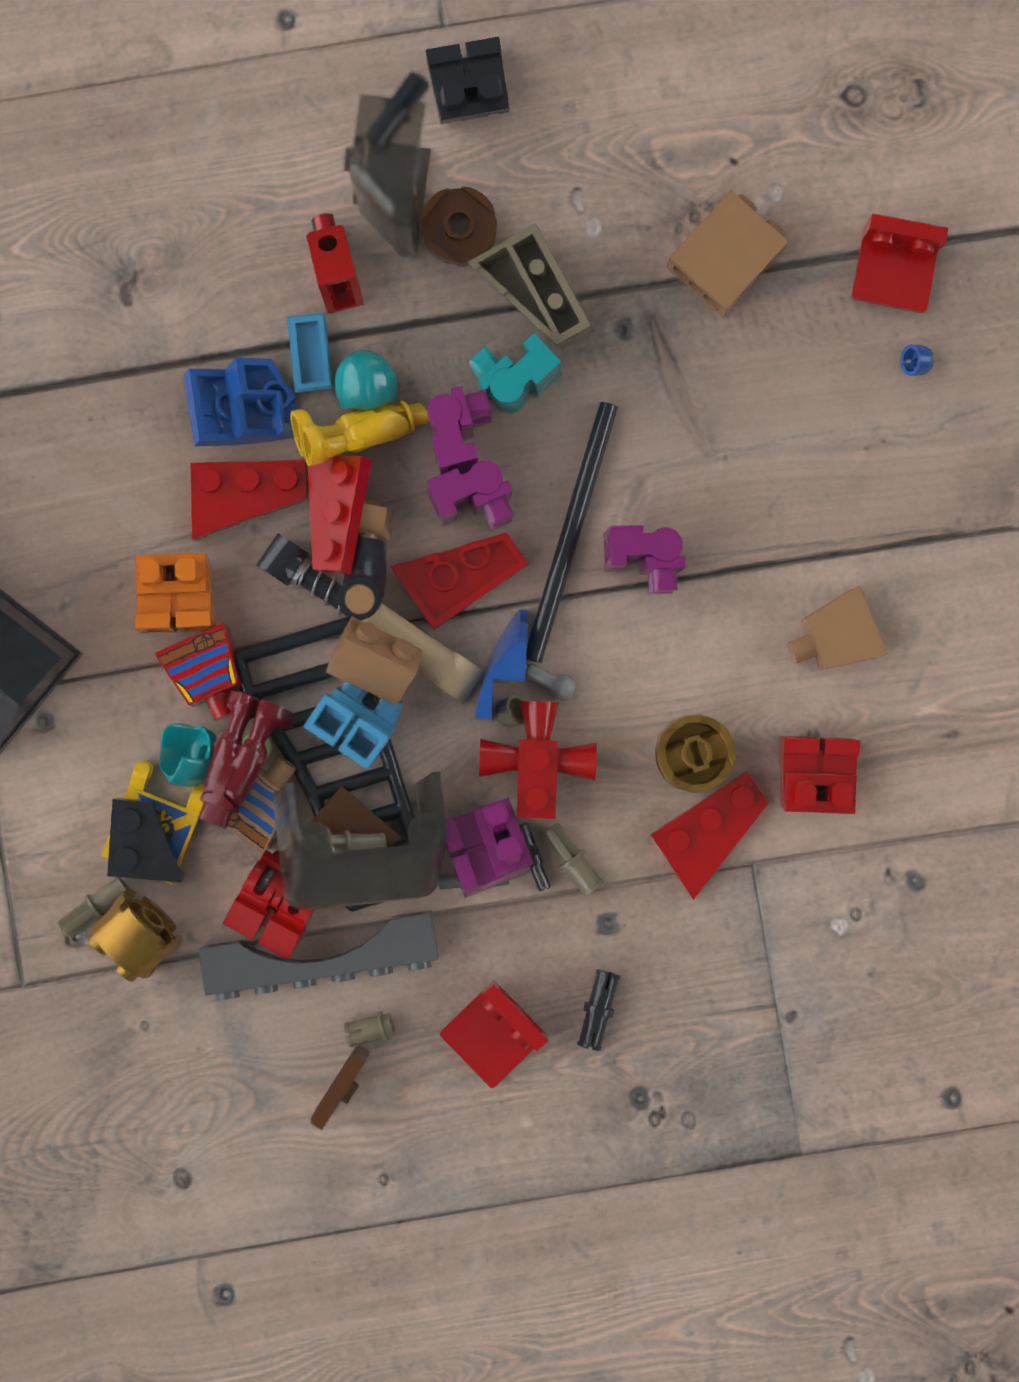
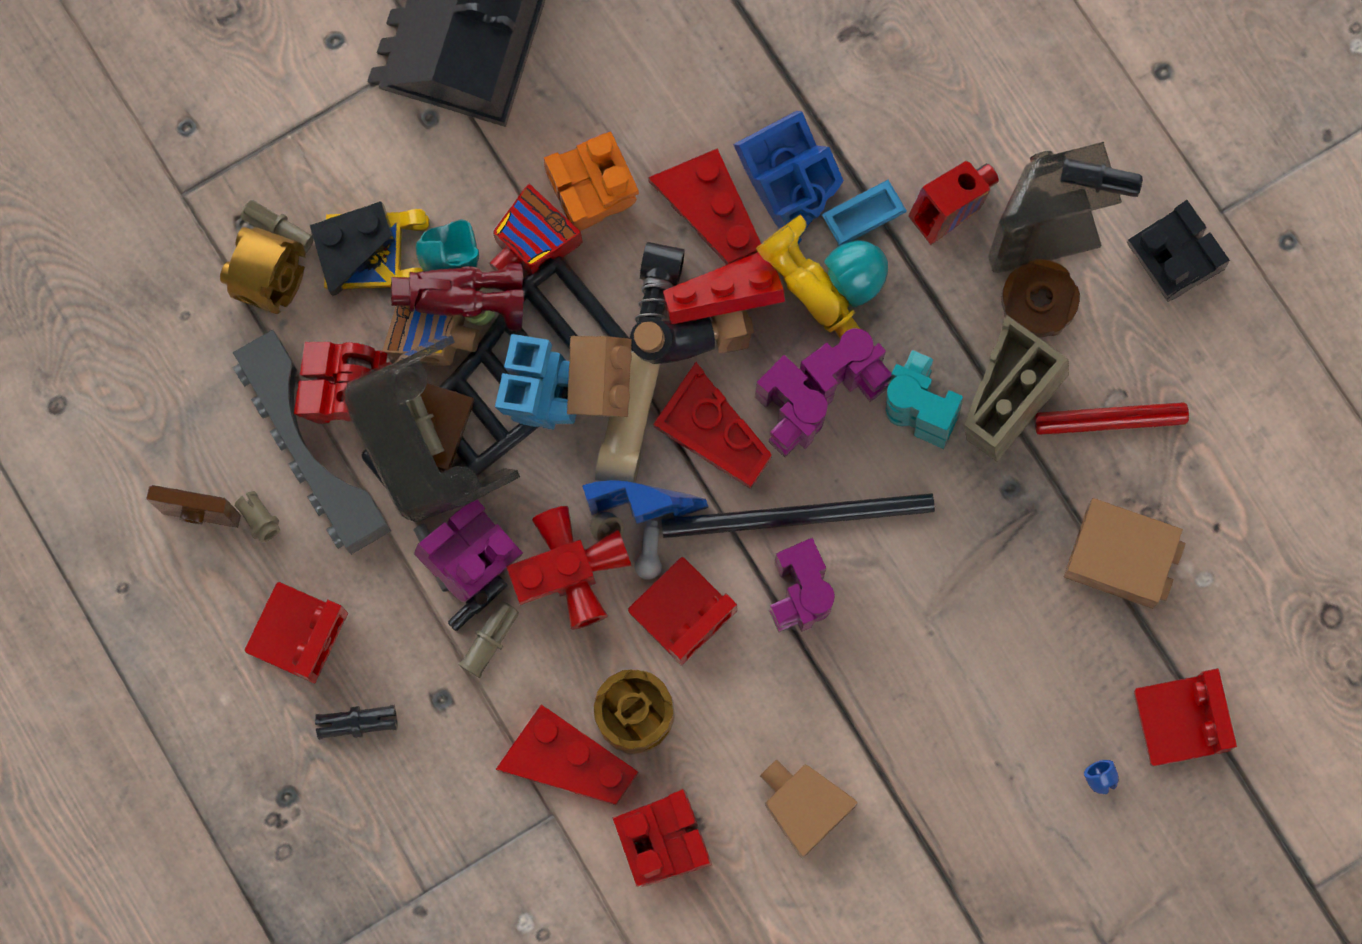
camera: 75 degrees right, 10 degrees down
none -> red bracket [628,557,737,666]
none -> red axle [1034,402,1189,435]

